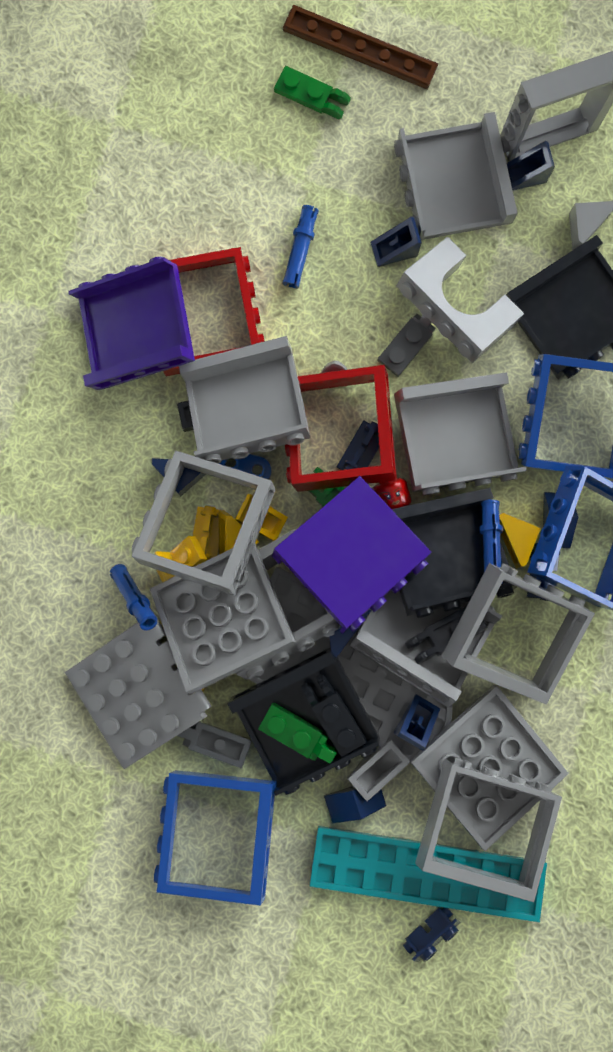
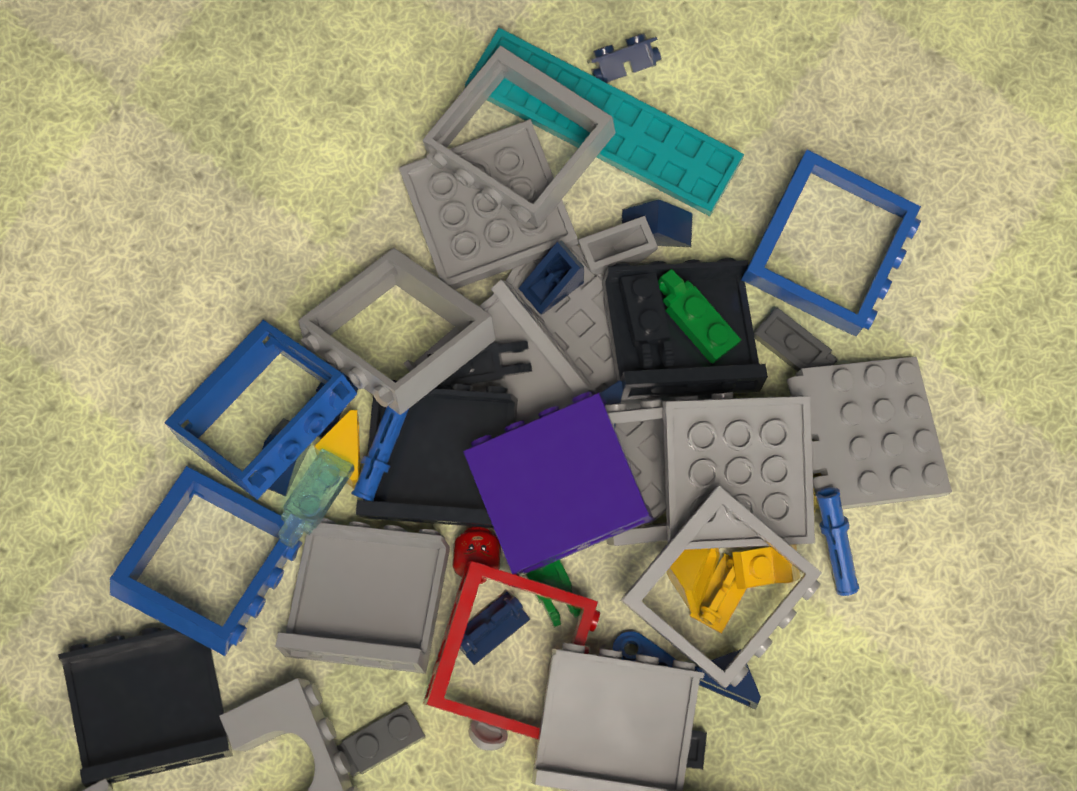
camera: 155 degrees left, 10 degrees down
yellow slope [235,494,288,541] -> none
none -> clear light blue hinge [278,449,355,549]

